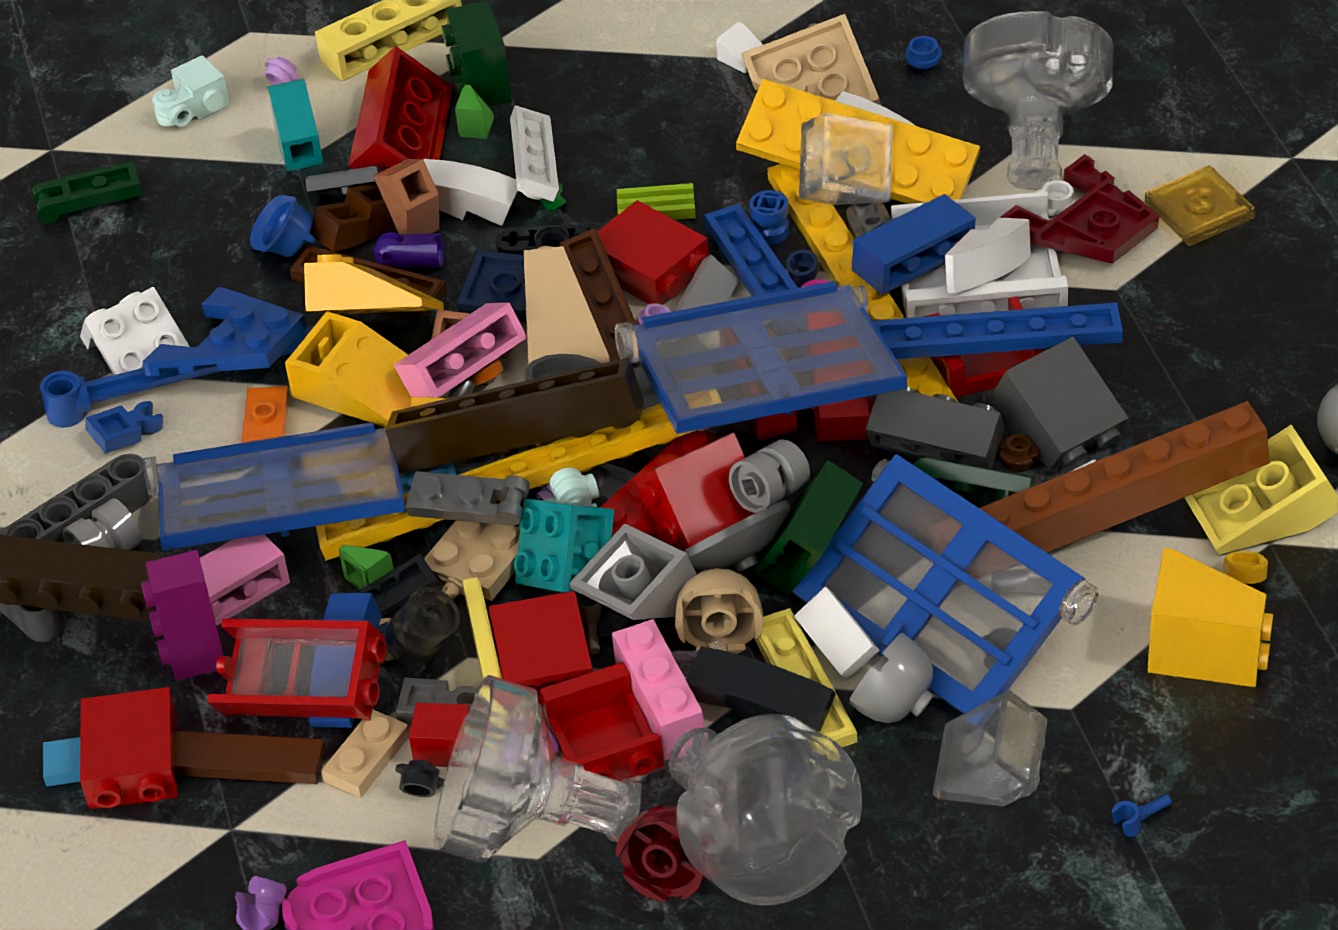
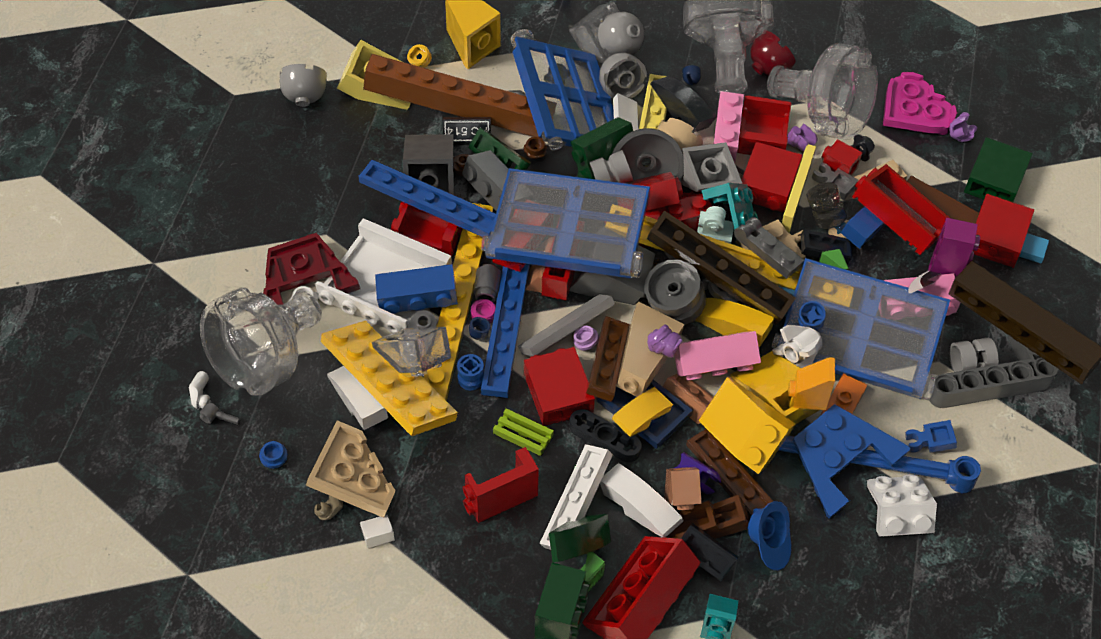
camera: 155 degrees left, 10 degrees up
white slope [945,218,1031,294] -> none
clear yellow tile [1145,165,1255,246] -> none
none -> red panel [462,447,539,523]
none -> dark green slope [549,514,611,563]
none -> light grey cylinder [598,11,645,56]
none -> yellow slope [612,387,673,437]
none -> medium lavender arm [647,324,682,358]
none -> white brick [772,325,822,368]
none -> light orange slope [788,357,835,410]
none -> blue wheel [798,301,826,331]
none -> sticker [908,271,940,293]
none -> dark green brick [964,137,1033,202]

